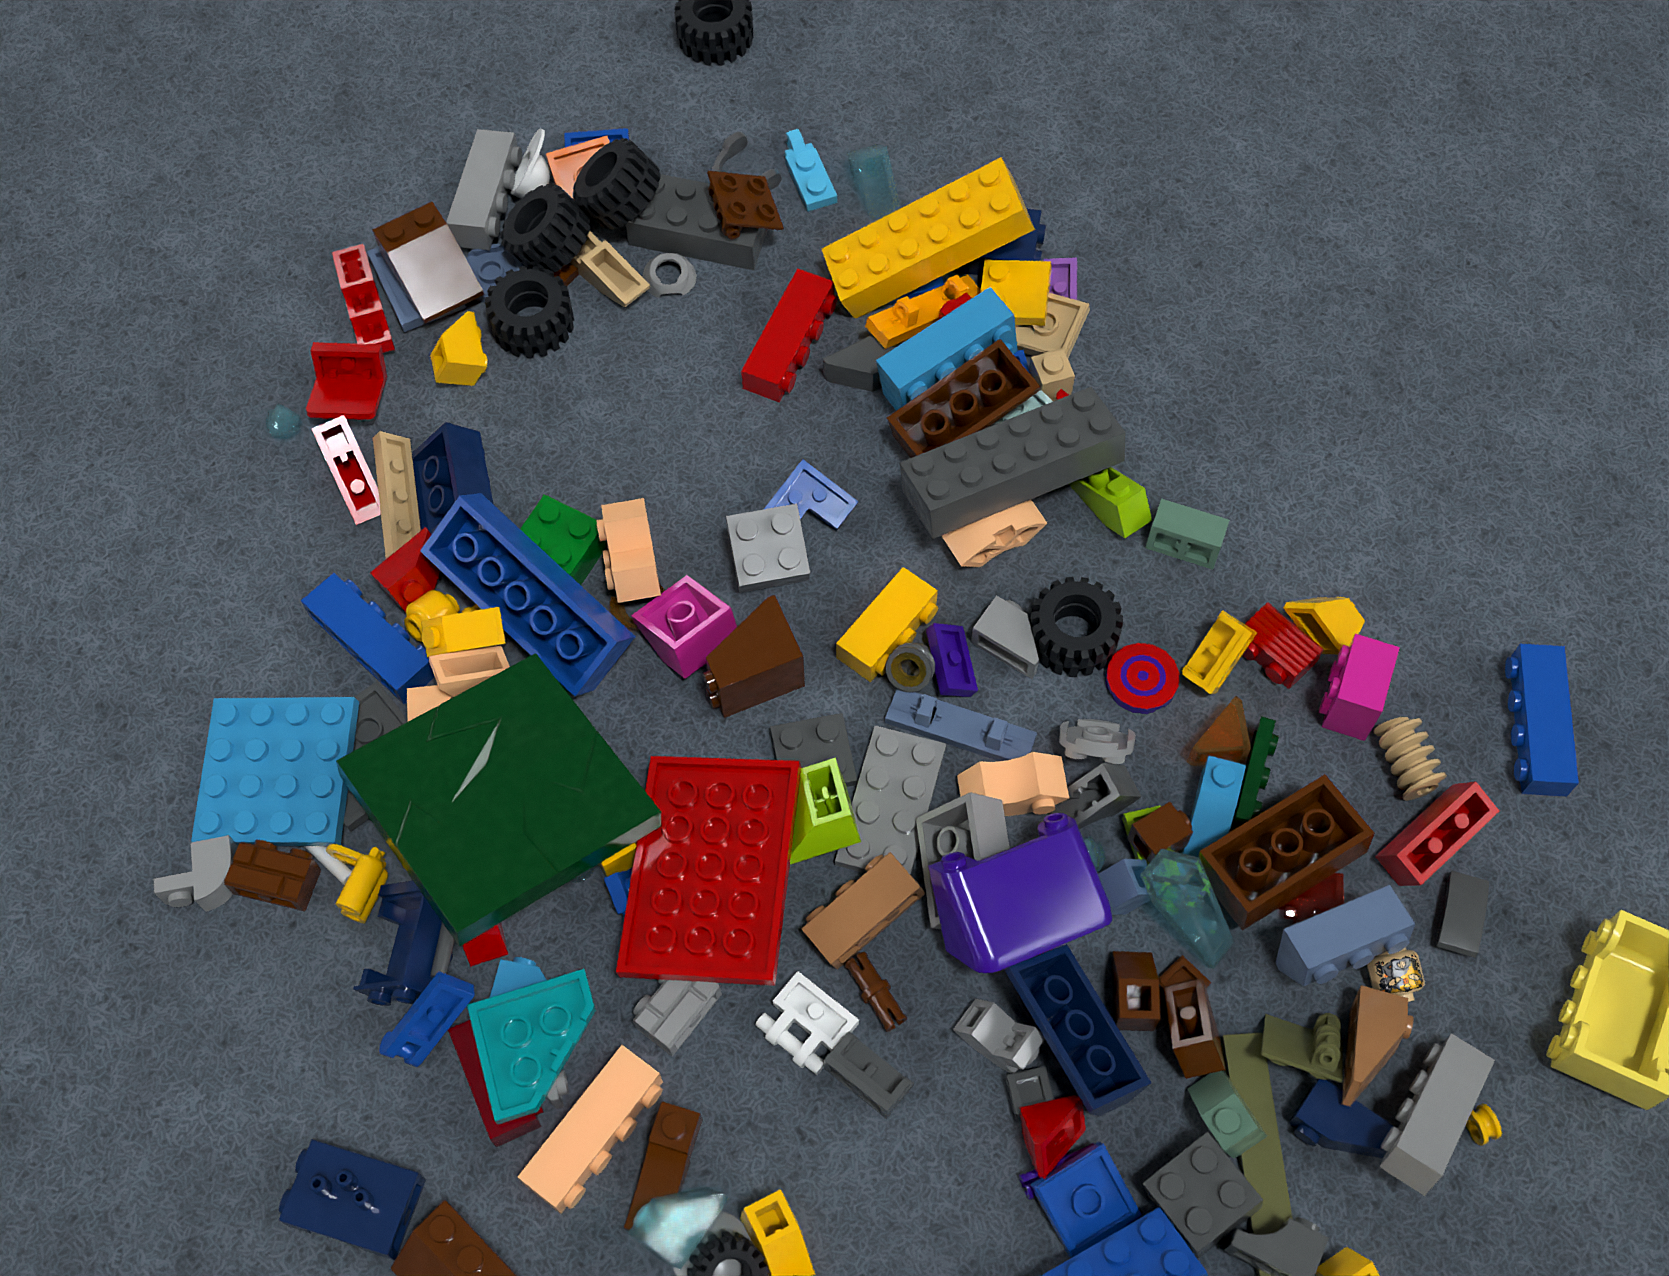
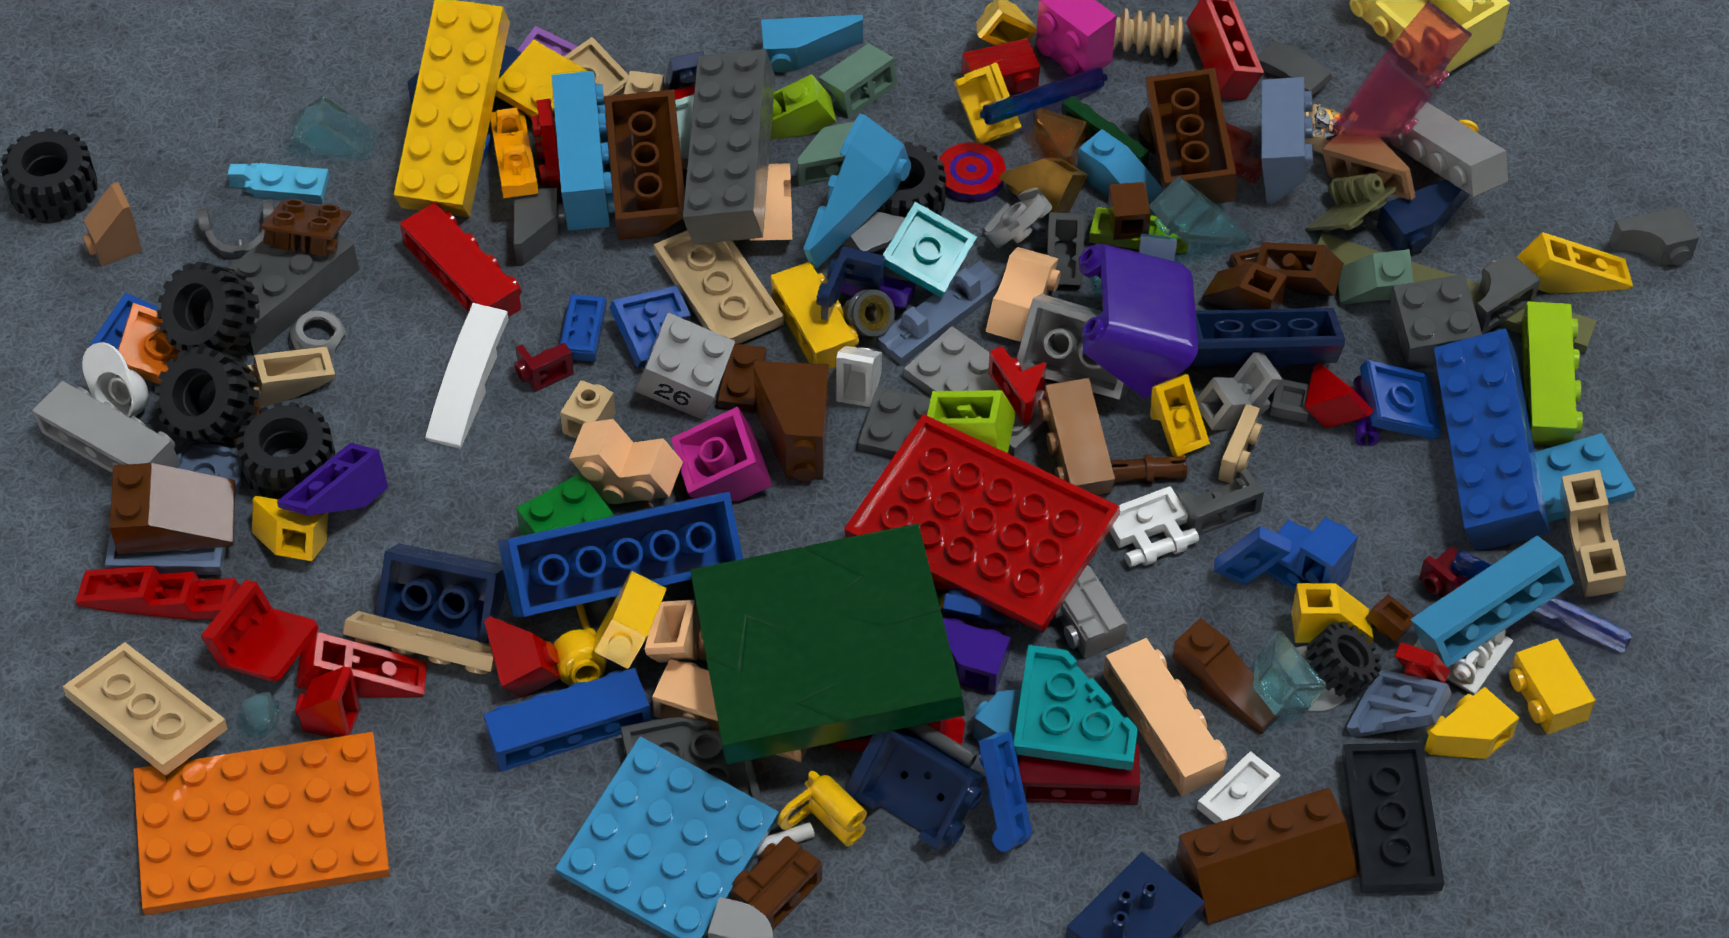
camera: 65 degrees left, 10 degrees down
none -> tan plate [63,642,228,776]
none -> medium nougat slope [82,182,142,266]
none -> orange plate [133,732,390,916]
none -> dark purple slope [277,443,388,516]
none -> red slope [295,666,361,738]
none -> white slope [425,303,509,449]
none -> dark red bracket [514,343,574,392]
none -> blue plate [560,294,607,362]
none -> tan brick [560,380,616,439]
none -> tan plate [654,230,784,344]
none -> dark blue plate [665,51,705,90]
none -> reddish brown plate [718,344,767,413]
none -> dark azure slope [761,15,863,72]
none -> sand green slope [797,122,854,186]
none -> dark azure wedge [803,113,911,269]
none -> dark blue bracket [816,246,885,321]
none -> white slope [836,346,882,407]
none -> plate [883,202,977,298]
none -> dark purple slope [943,618,1011,694]
none -> clear blue axle [980,67,1108,125]
none -> red slope [988,346,1047,426]
none -> pearl gold slope [999,158,1088,212]
none -> yellow slope [1150,374,1210,456]
none -> white plate [1197,751,1281,823]
none -> blue plate [1214,526,1292,585]
none -> tan plate [1218,404,1263,484]
none -> blue brick [1265,517,1358,591]
none -> clear pink windscreen [1332,1,1472,138]

